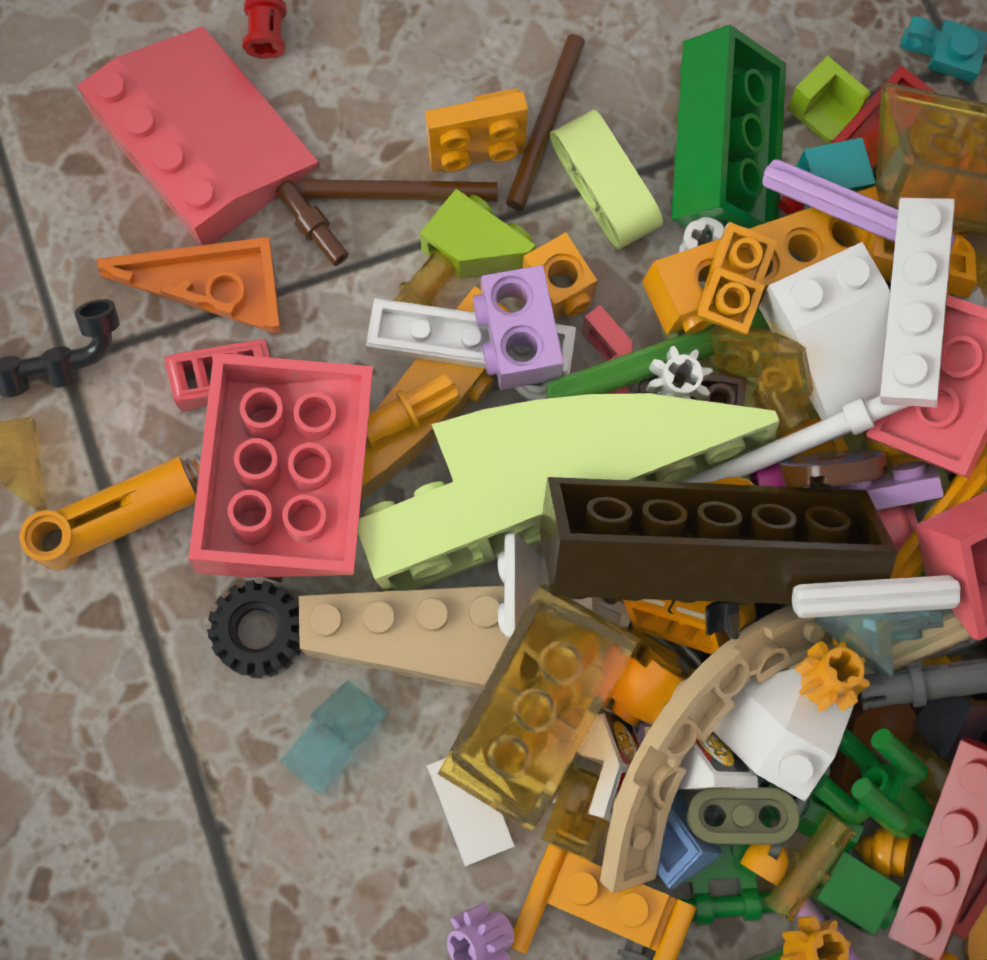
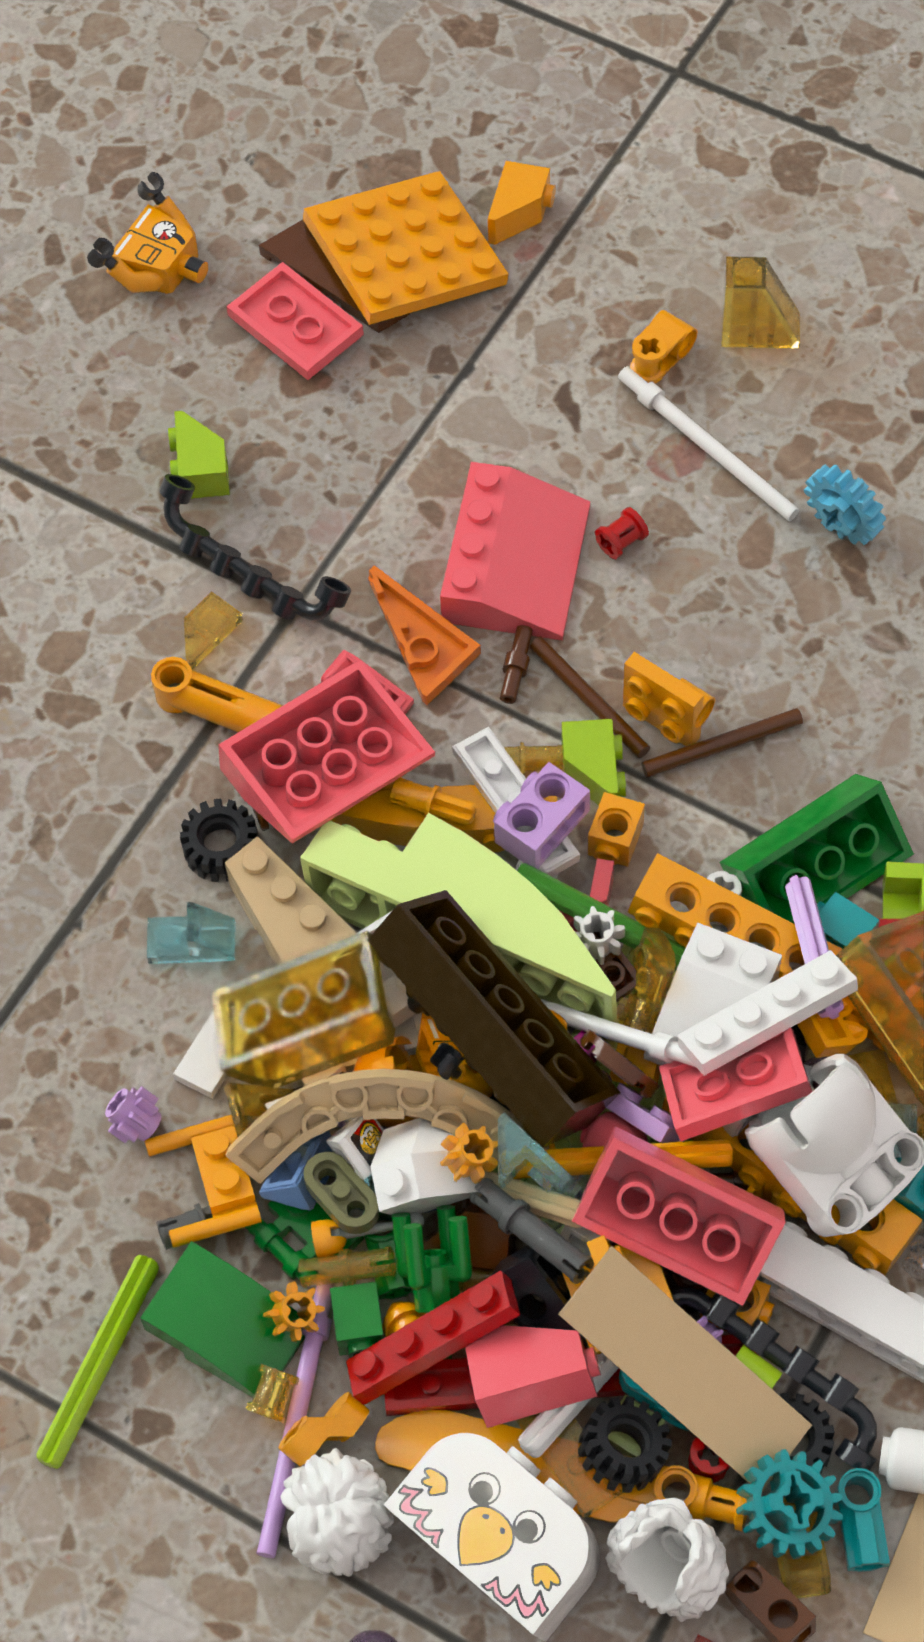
camera: 55 degrees right, 15 degrees down
yellowish green beam [550,110,663,250] -> none
light orange slope [696,222,778,335] -> none
white axle [792,575,961,618] -> none

